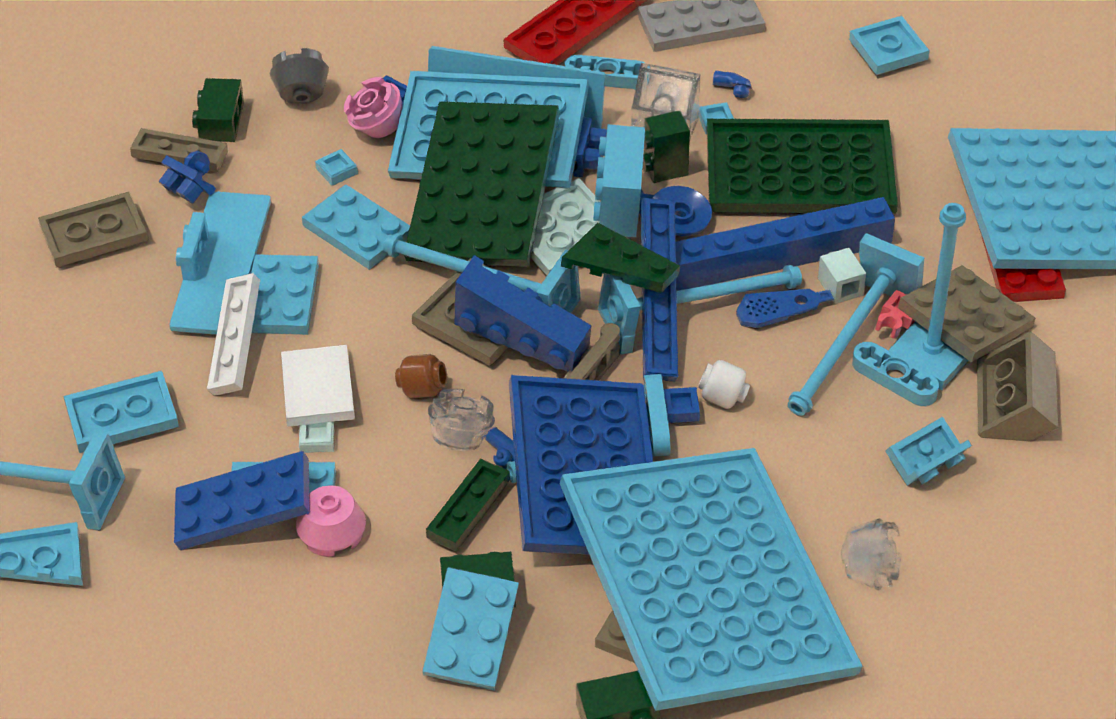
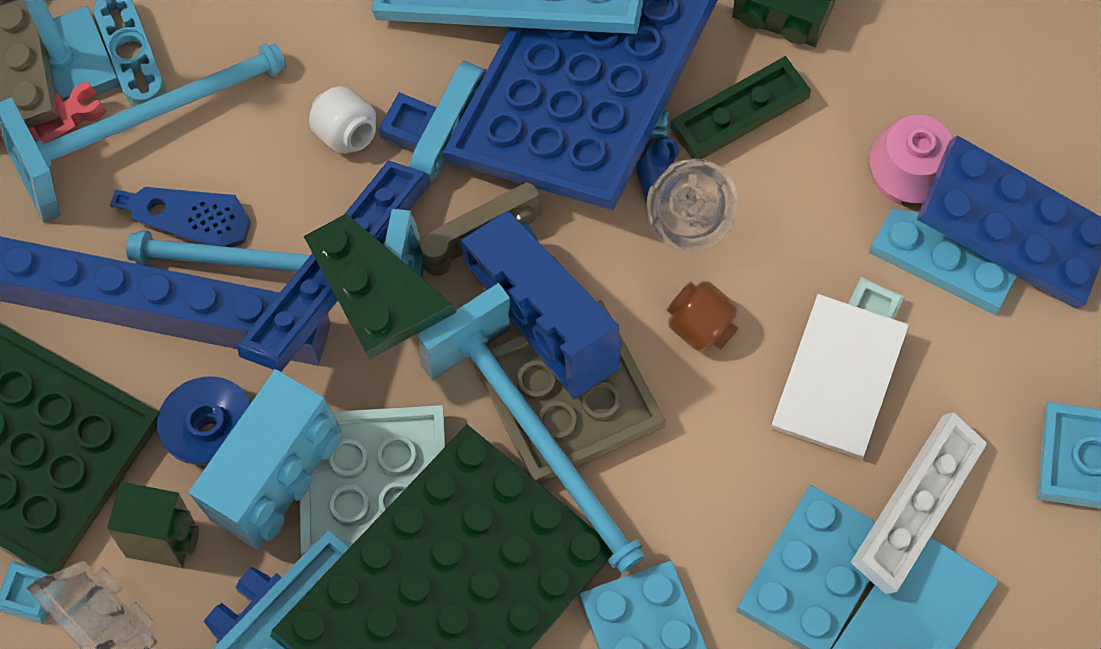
camera: 150 degrees left, 20 degrees up
light aqua brick [818,248,866,304] -> none

